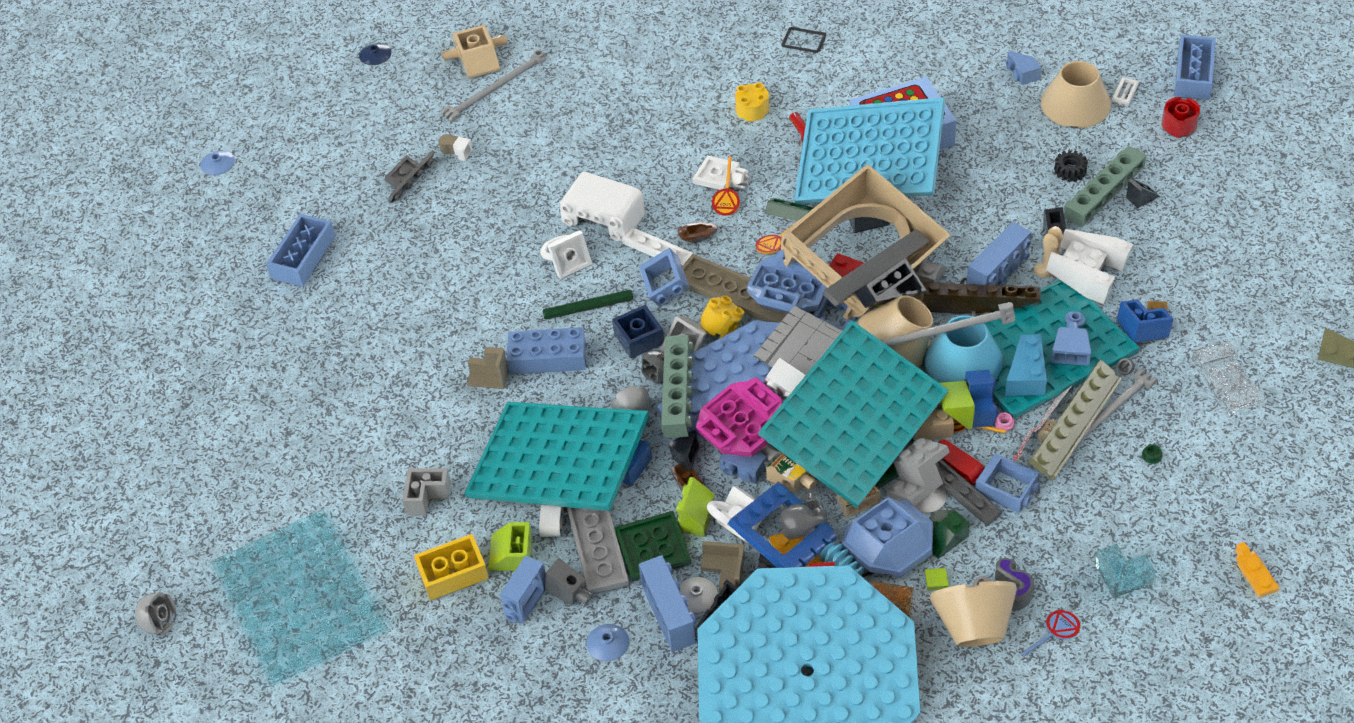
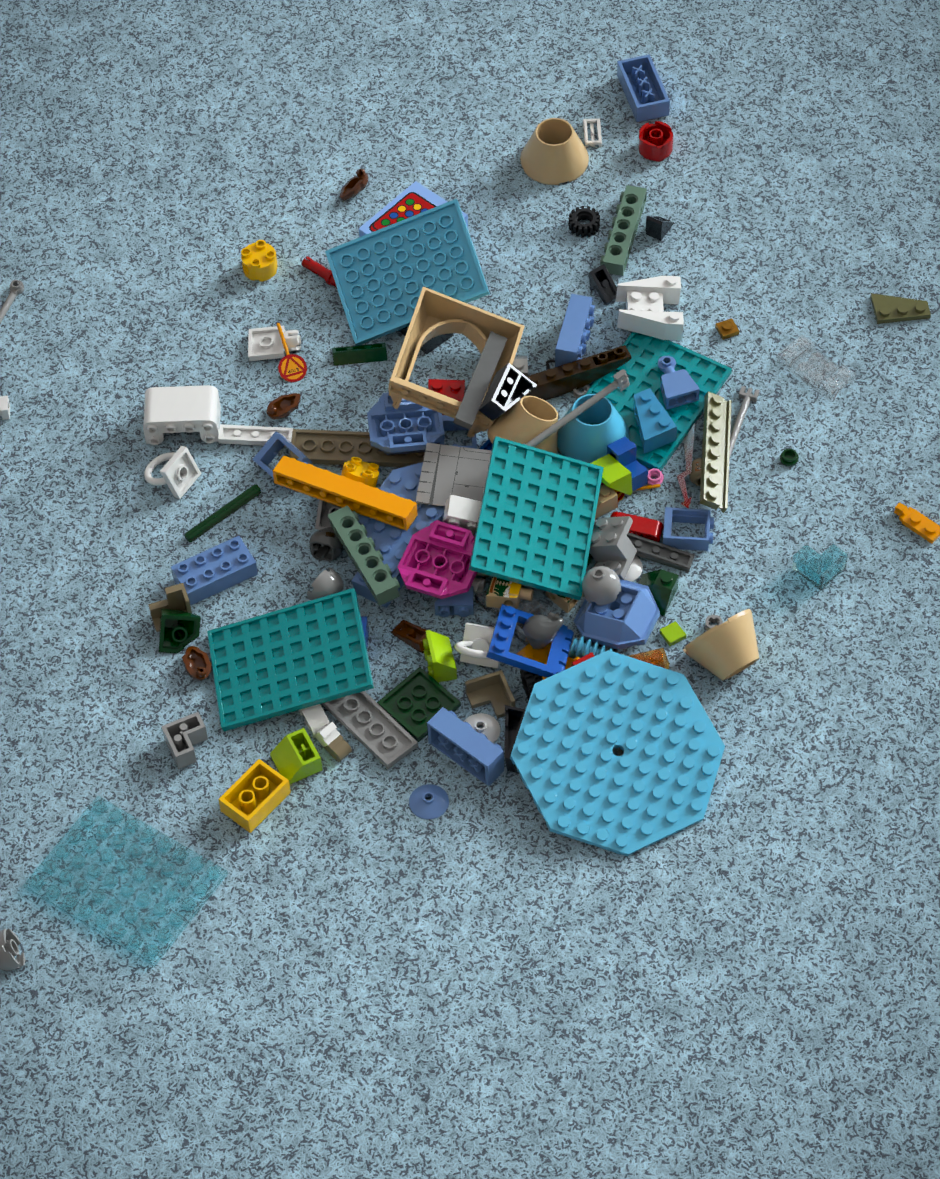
camera: 30 degrees left, 5 degrees up
medium blue window [500,555,546,623] -> none
dark grey torso [545,558,592,606] -> none
dark blue brick [612,304,664,358] -> none
black slope [668,430,700,471] -> none
piece [755,220,799,254] -> none
black piece [781,27,826,53] -> none
dark grey animal [995,558,1035,611] -> none
medium blue slope [1006,51,1041,85] -> none
piece [1021,610,1081,657] -> none
tan piece [1034,226,1064,278] -> none
blue brick [1116,299,1174,342] -> none
dark grey hinge [1117,358,1135,374] -> none
none -> dark green slope [159,609,201,653]
none -> reddish brown arm [182,646,211,681]
none -> light orange brick [272,456,418,531]
none -> leg [314,722,352,762]
none -> reddish brown arm [340,168,369,201]
none -> light grey cylinder [582,566,621,605]

